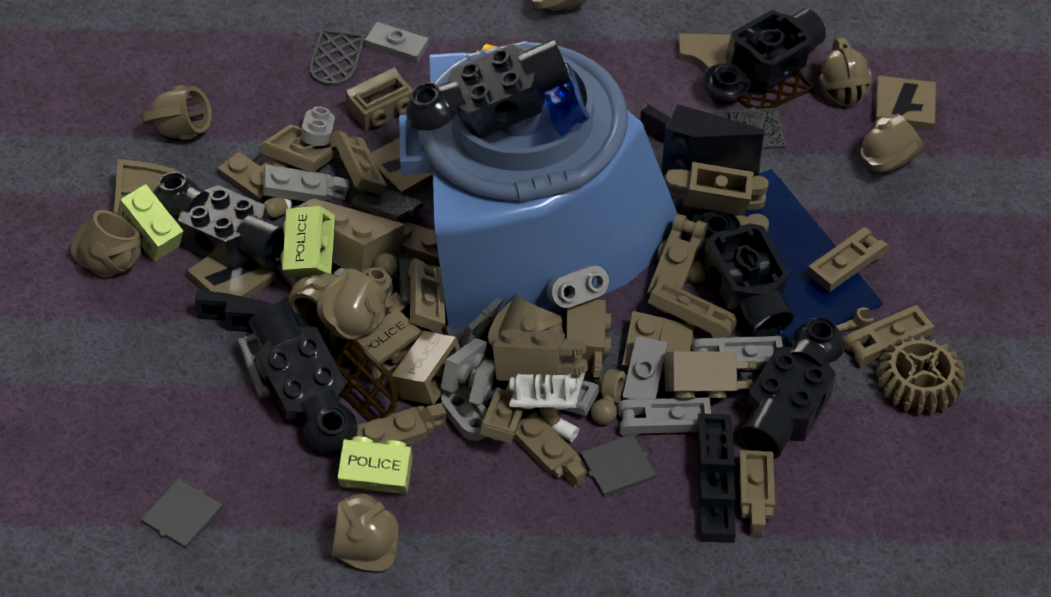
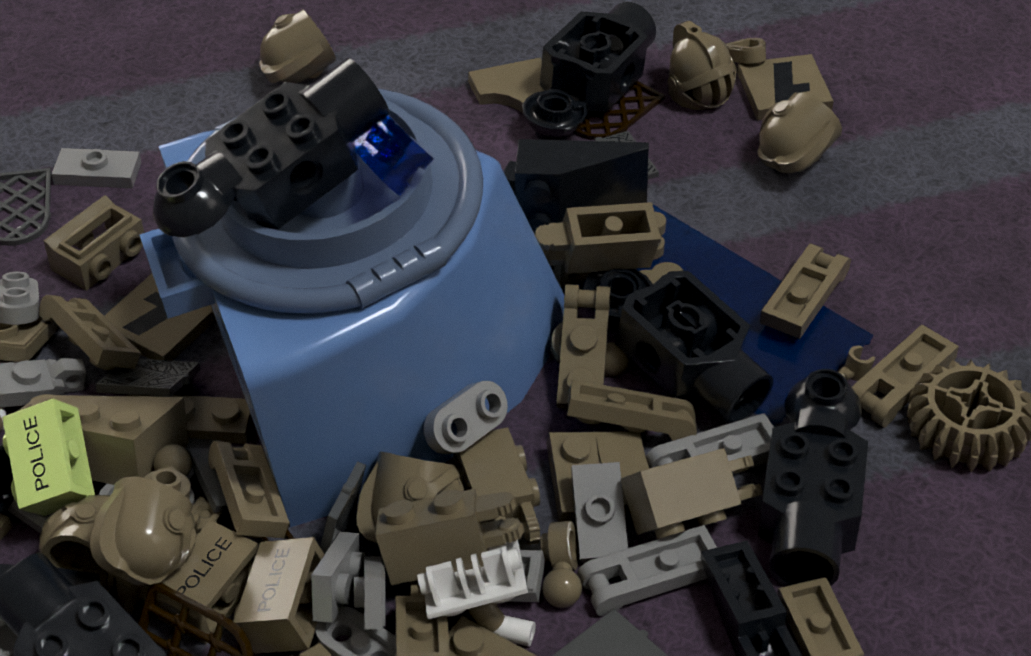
camera: 15 degrees left, 5 degrees down
none -> dark tan tile [726,38,766,64]

